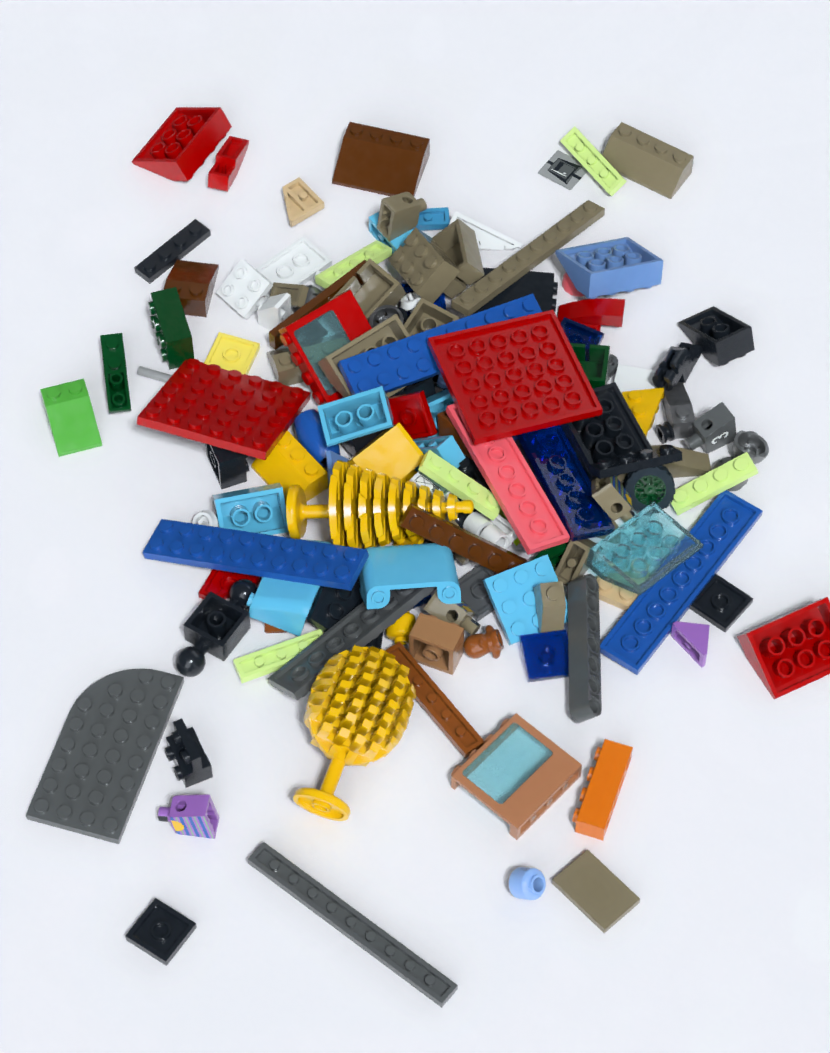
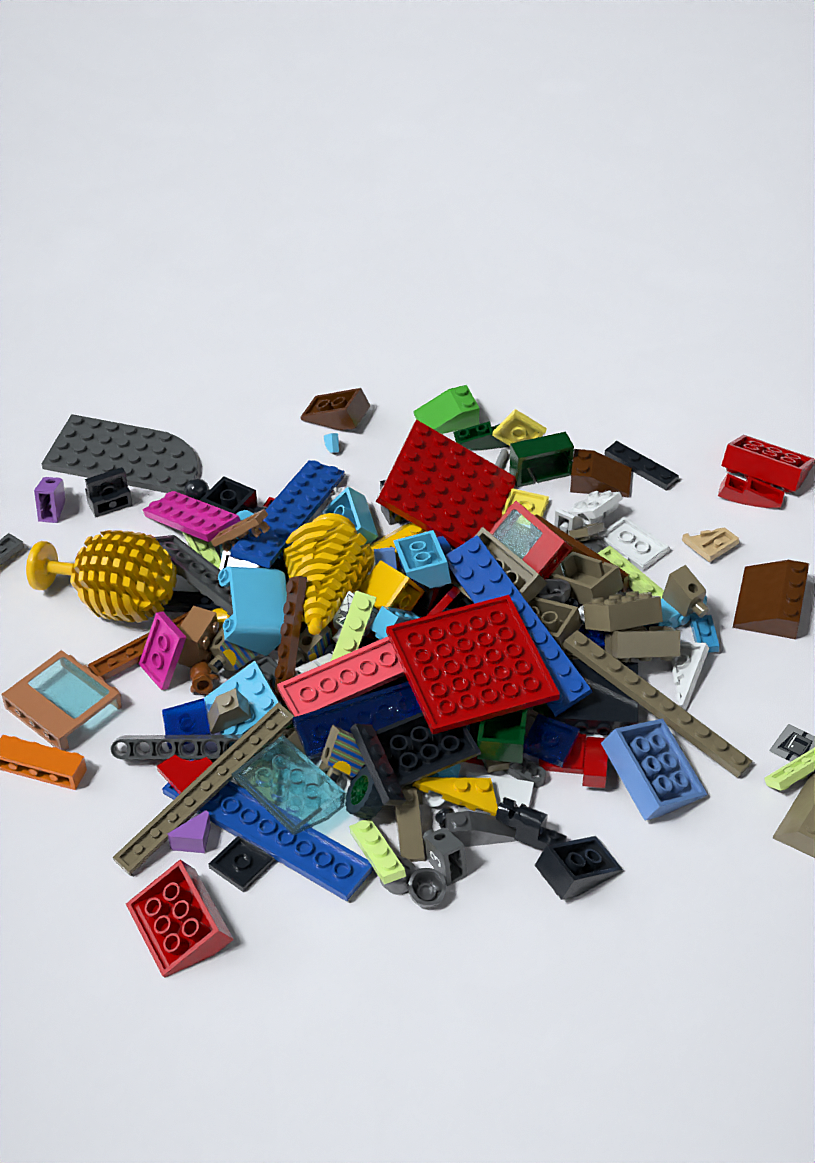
camera: 90 degrees right, 10 degrees down
none -> dark tan plate [113,702,295,875]
none -> dark pink plate [139,612,186,690]
none -> dark pink plate [143,491,241,542]
none -> red tile [157,754,213,795]
none -> medium nougat plate [211,509,269,552]
none -> reddish brown slope [300,388,370,430]
none -> medium azure tile [324,433,339,452]
none -> light yellow tile [492,409,547,446]

